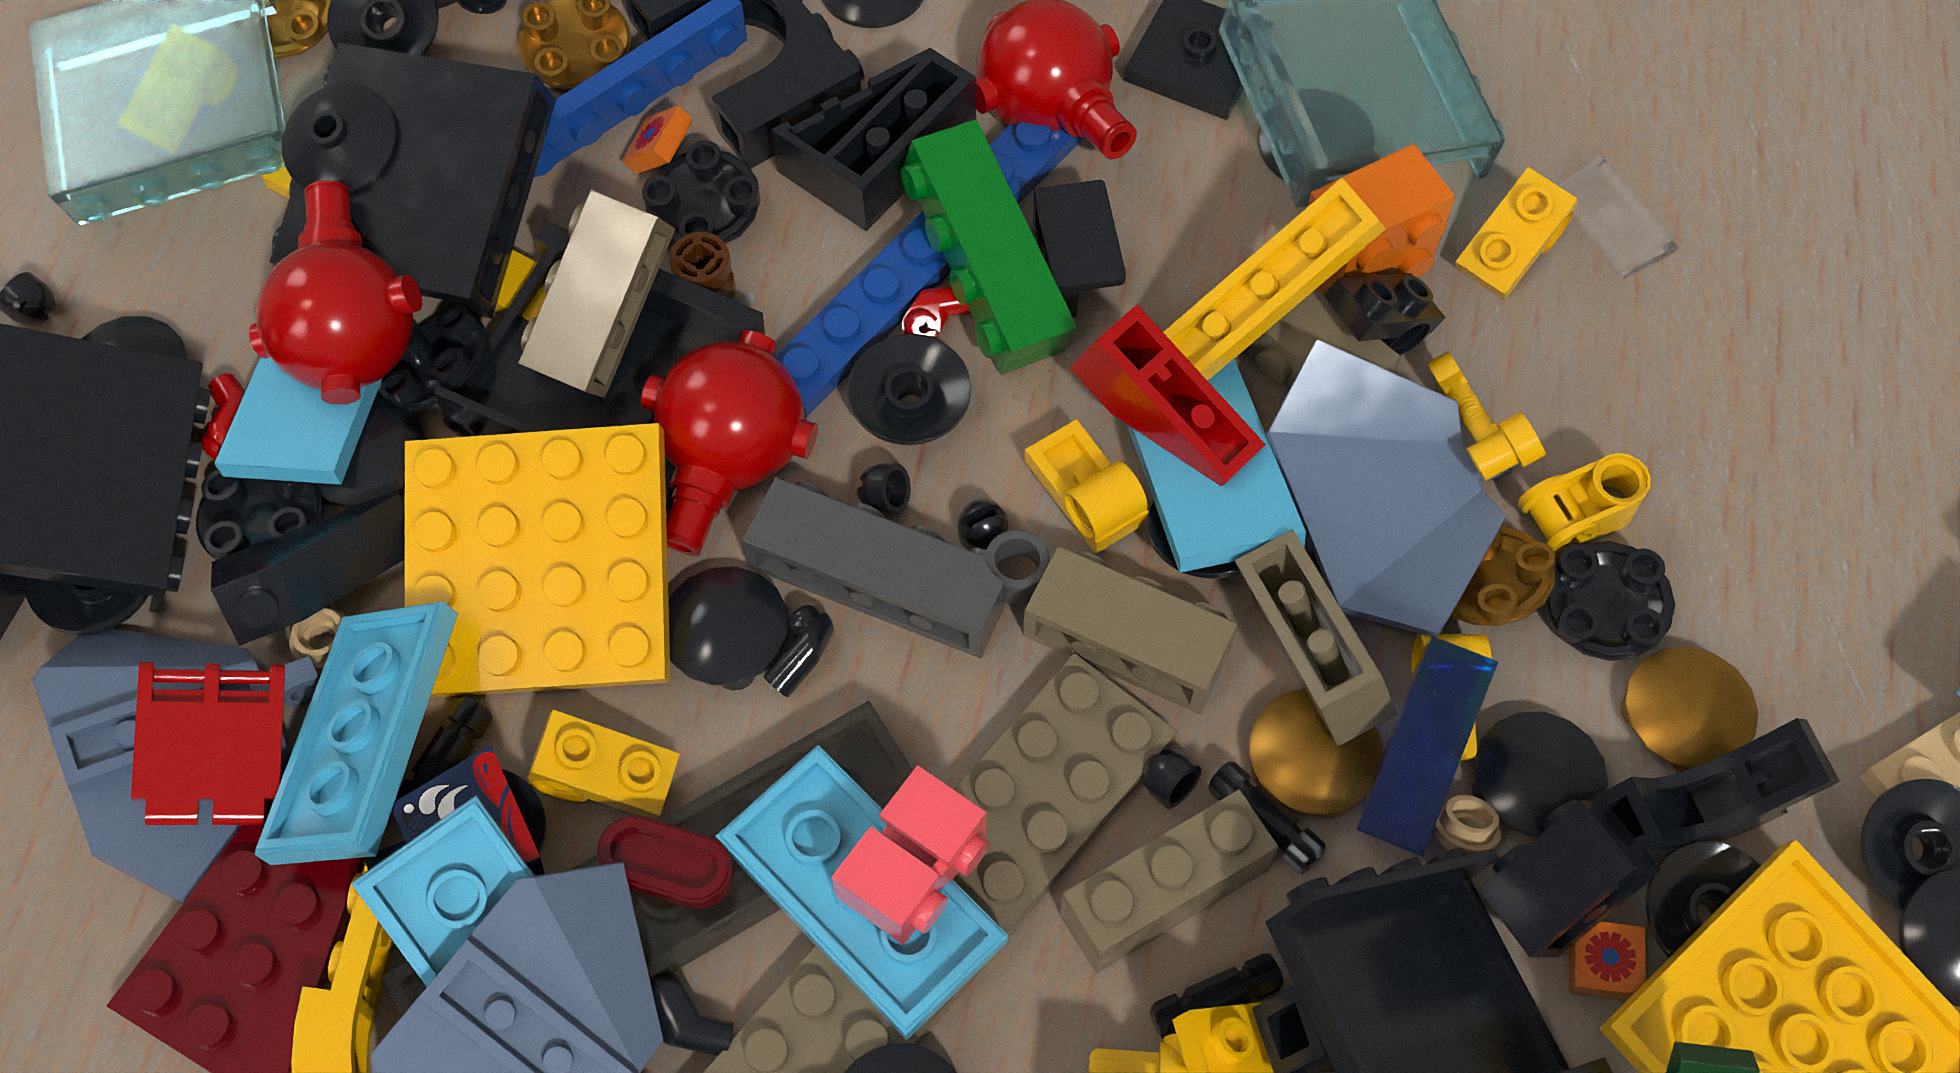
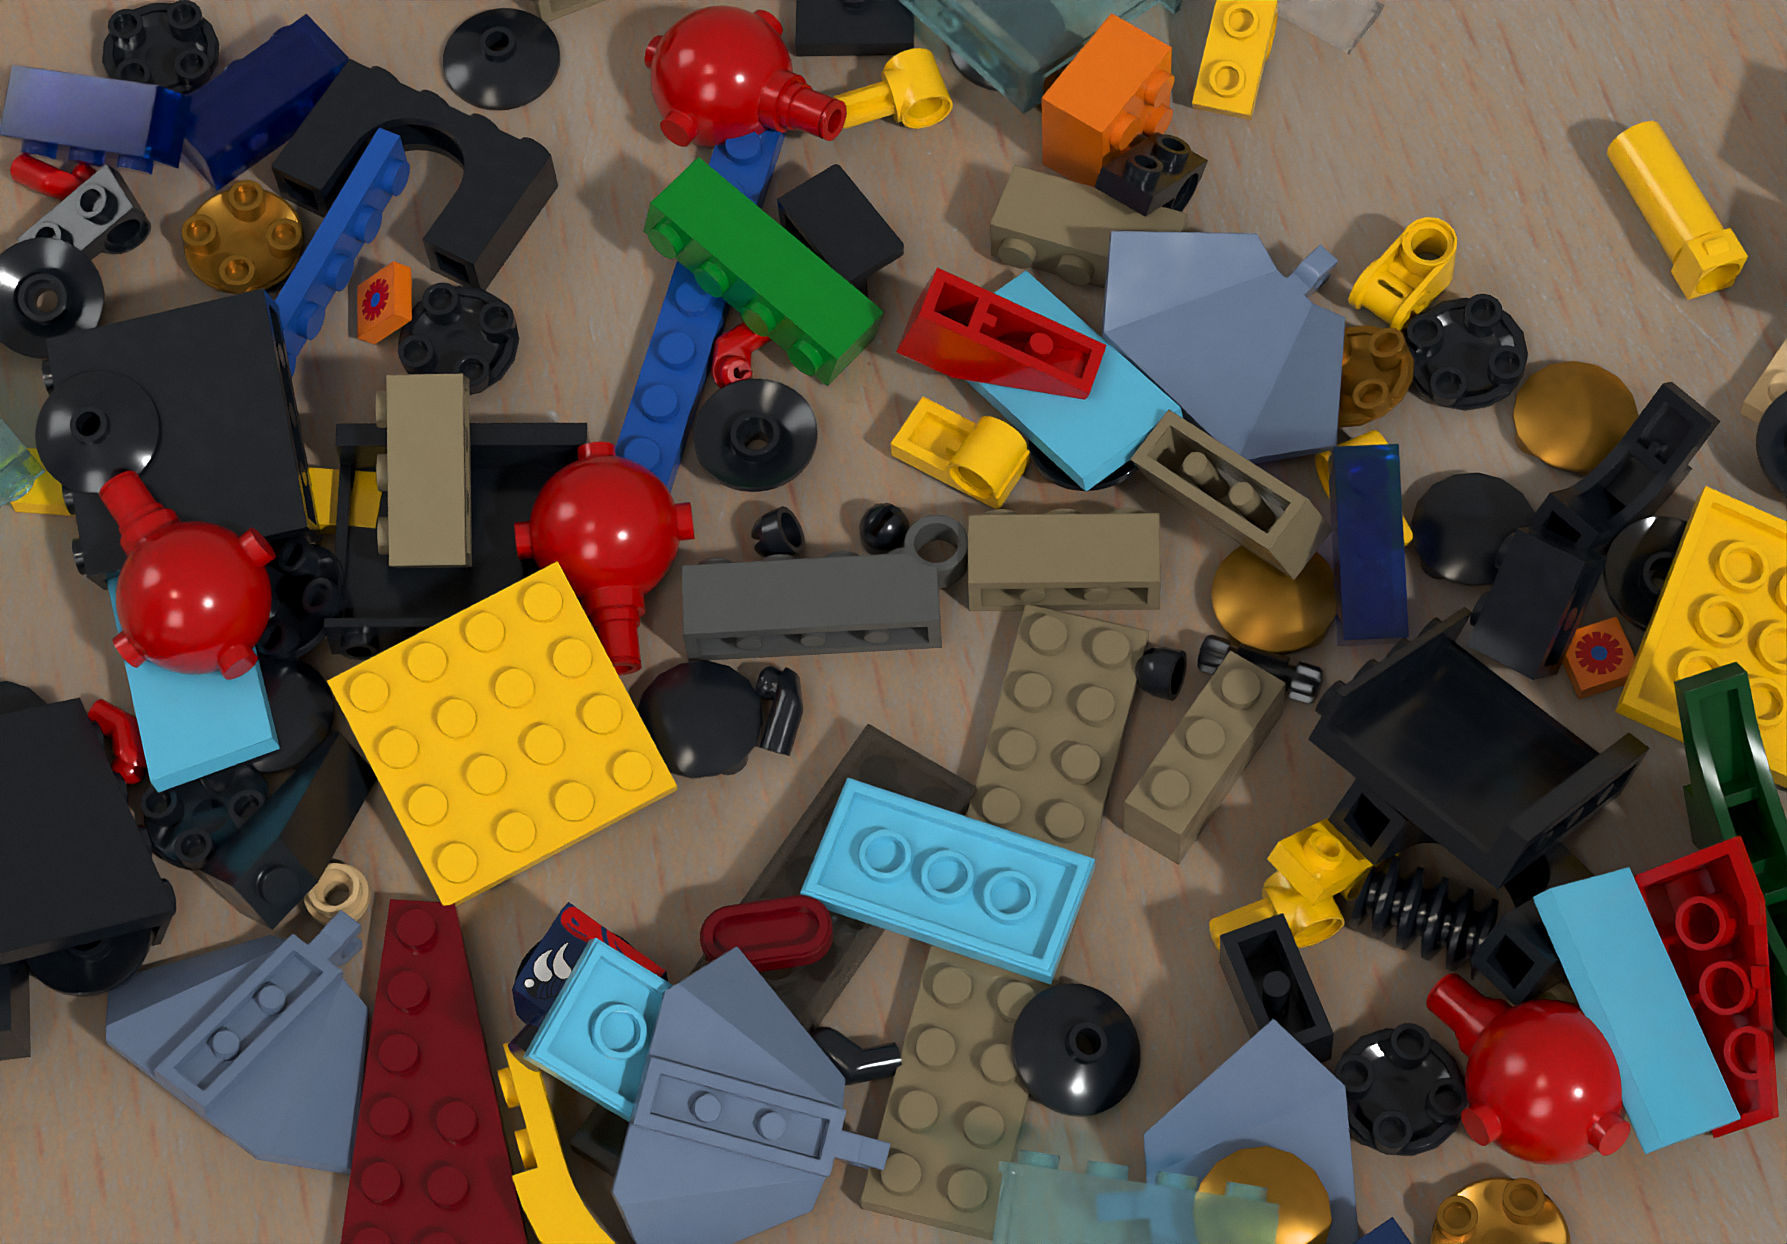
camera: 20 degrees left, 0 degrees up
red plate [131,661,285,825] -> none
medium azure tile [254,601,458,865] -> none
black axle [394,696,492,803] -> none
yellow plate [527,709,680,820] -> none
reddish brown wheel [669,232,736,299] -> none
black wedge [771,48,976,232] -> none
coral piece [831,765,990,945] -> none
black axle [1150,953,1284,1039] -> none
yellow plate [1163,178,1386,381] -> none
yellow brick [1426,351,1546,481] -> none
tan plate [1431,795,1501,856] -> none
none -> yellow axle [833,48,953,129]
none -> yellow piece [1607,121,1748,300]

